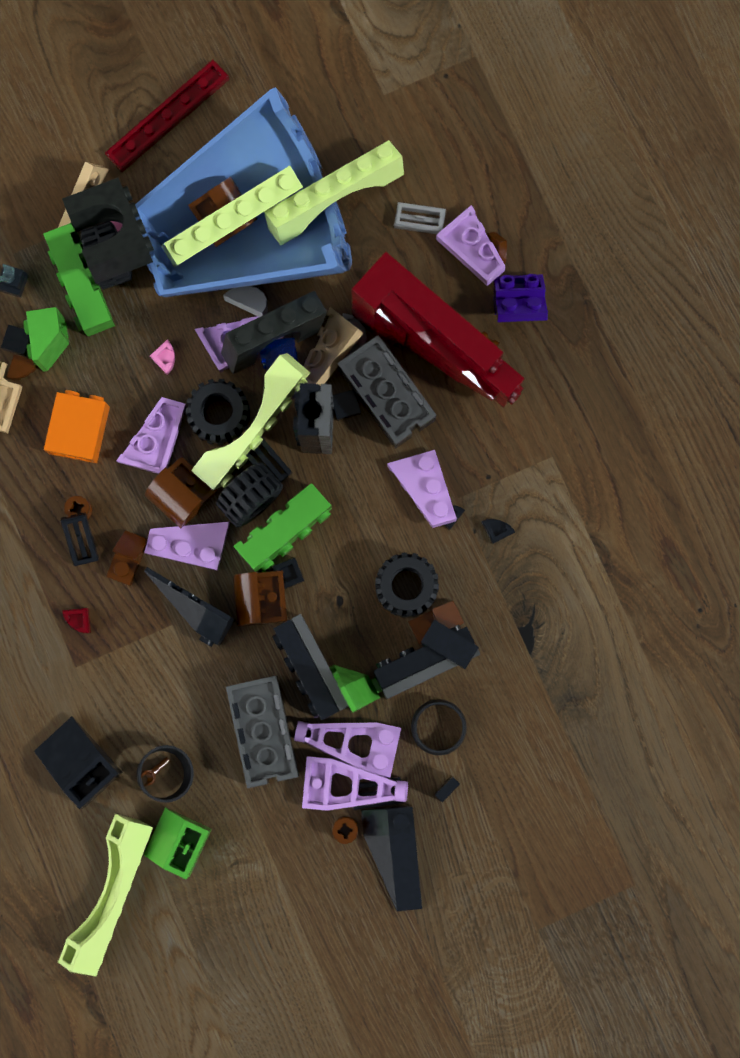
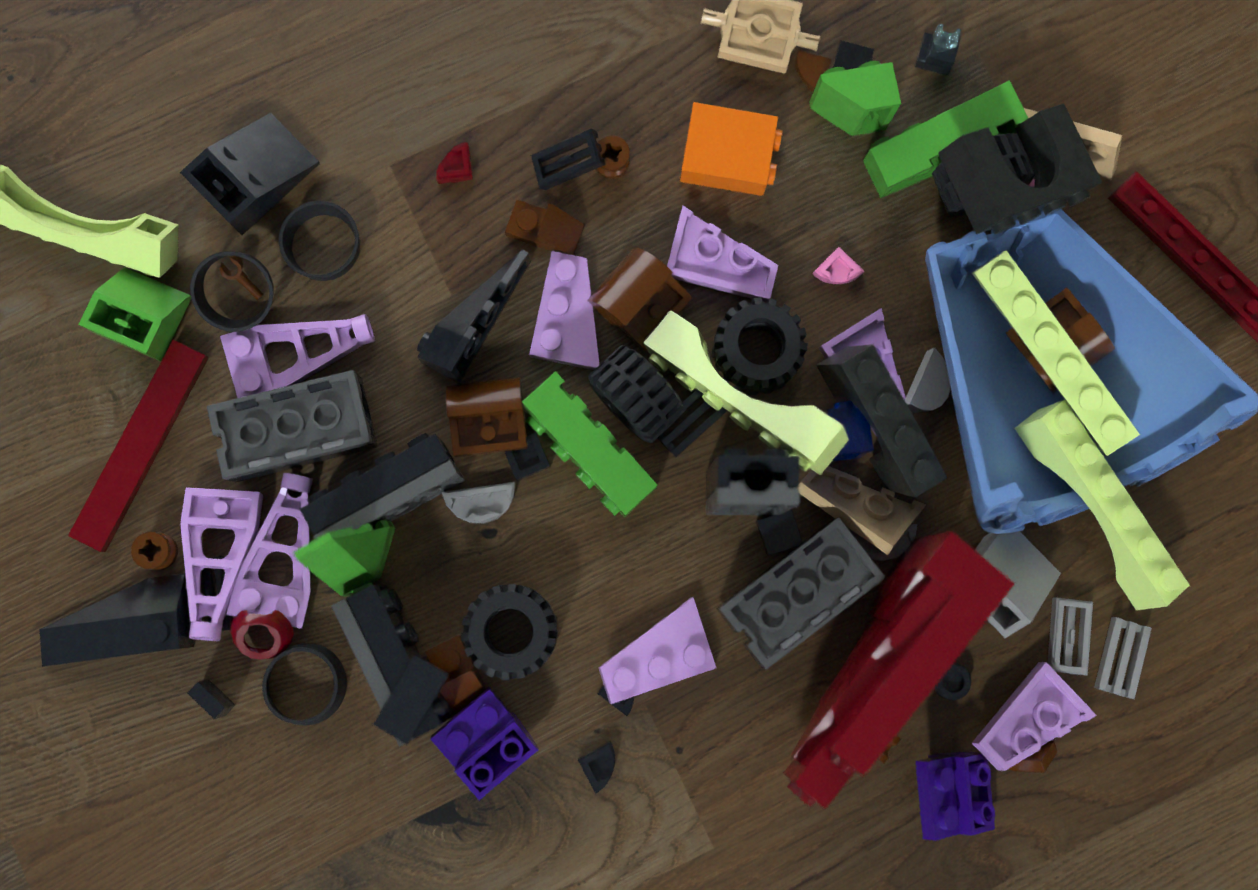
camera: 80 degrees right, 0 degrees up
none -> dark red tile [68,340,209,552]
none -> lavender plate [220,314,375,398]
none -> dark red piece [230,610,294,660]
none -> black tyre [279,201,360,281]
none -> dark purple brick [430,687,538,800]
none -> light grey tile [442,482,515,524]
none -> black tile [934,663,972,700]
none -> light grey brick [975,531,1061,638]
none -> light grey tile [1094,617,1152,699]

